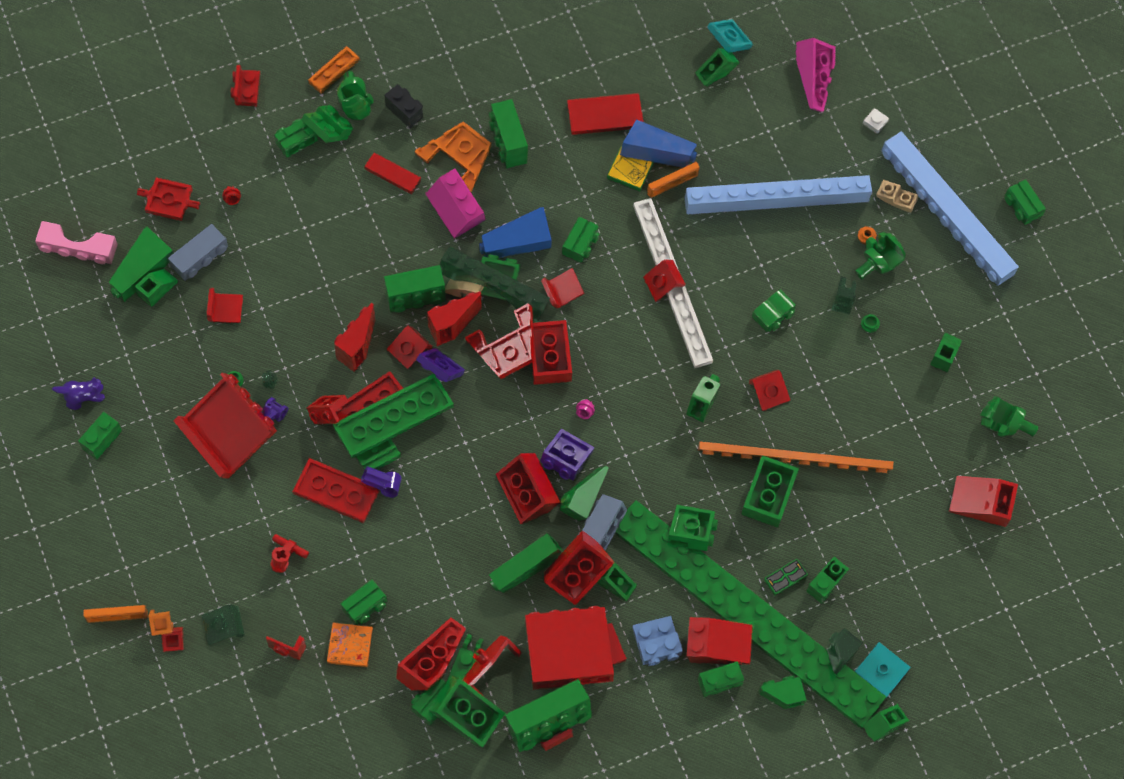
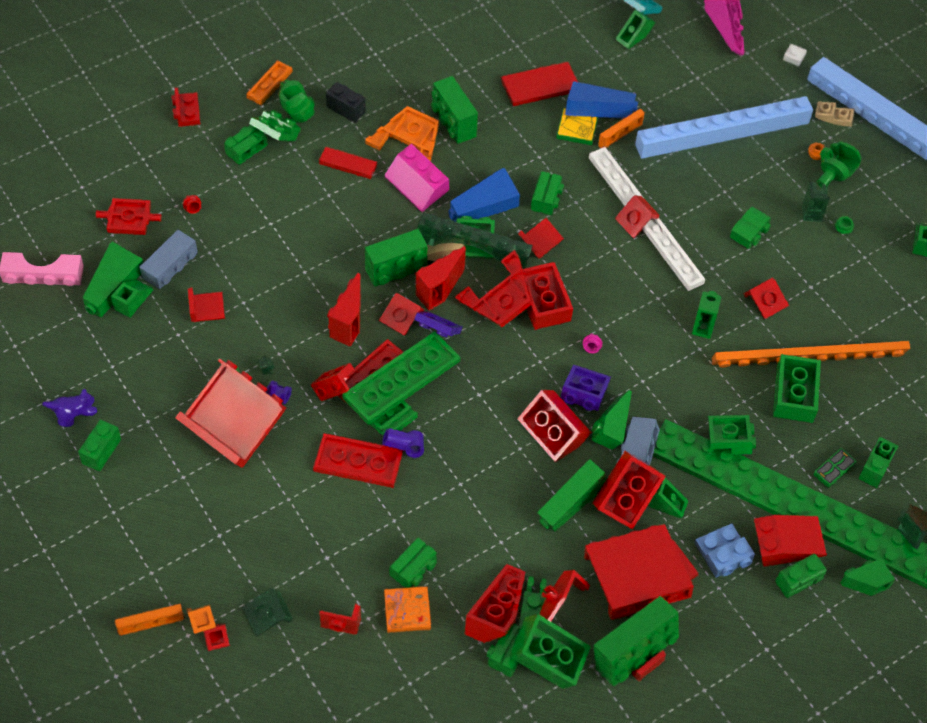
camera: 10 degrees left, 10 degrees down
red piece [270,534,309,573] -> none

